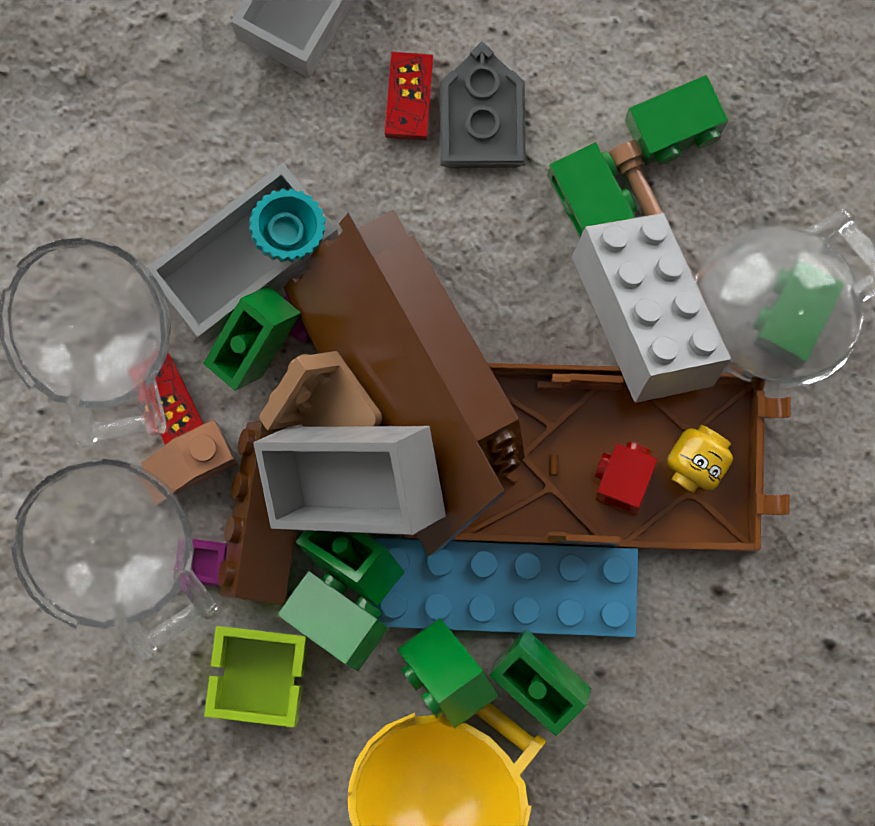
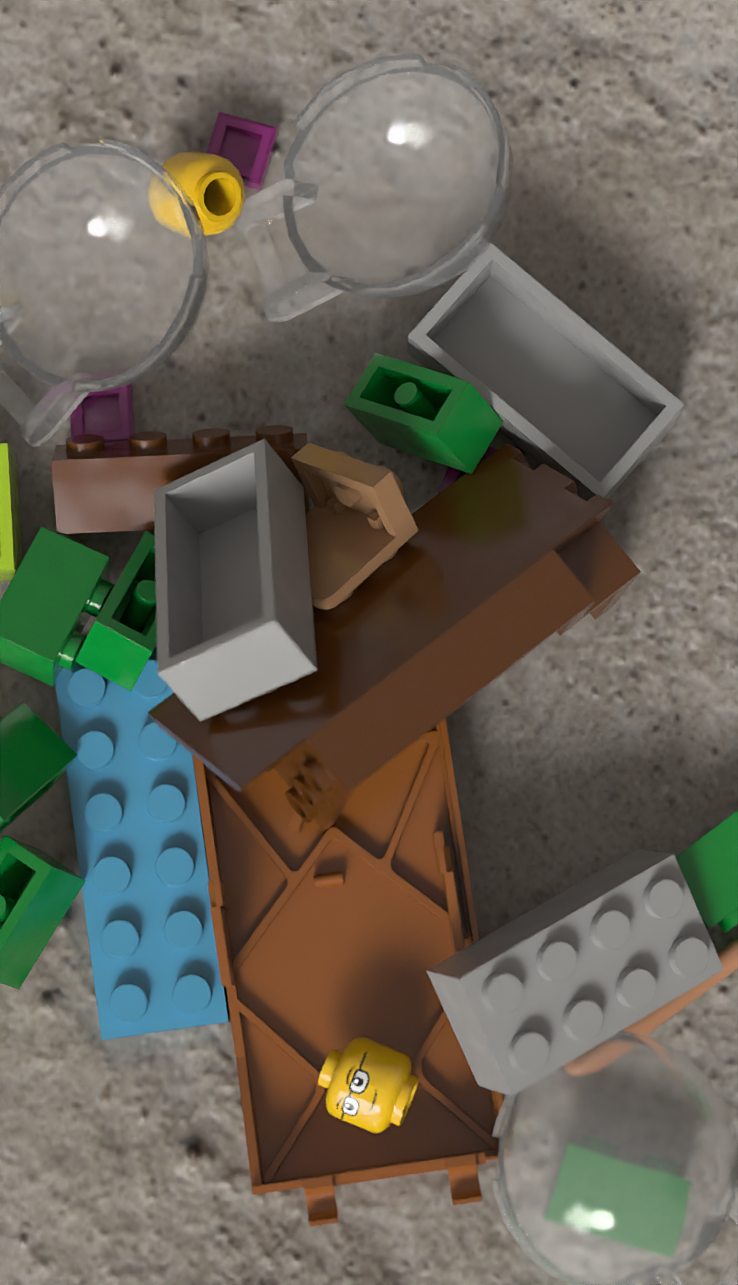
camera: 85 degrees right, 0 degrees up
red tile [130,353,204,445] -> none
nougat slope [141,419,238,503] -> none
teal hat [249,188,326,262] -> none
red brick [594,442,658,516] -> none
none -> yellow head [153,151,245,236]
none -> magenta tile [206,111,279,191]

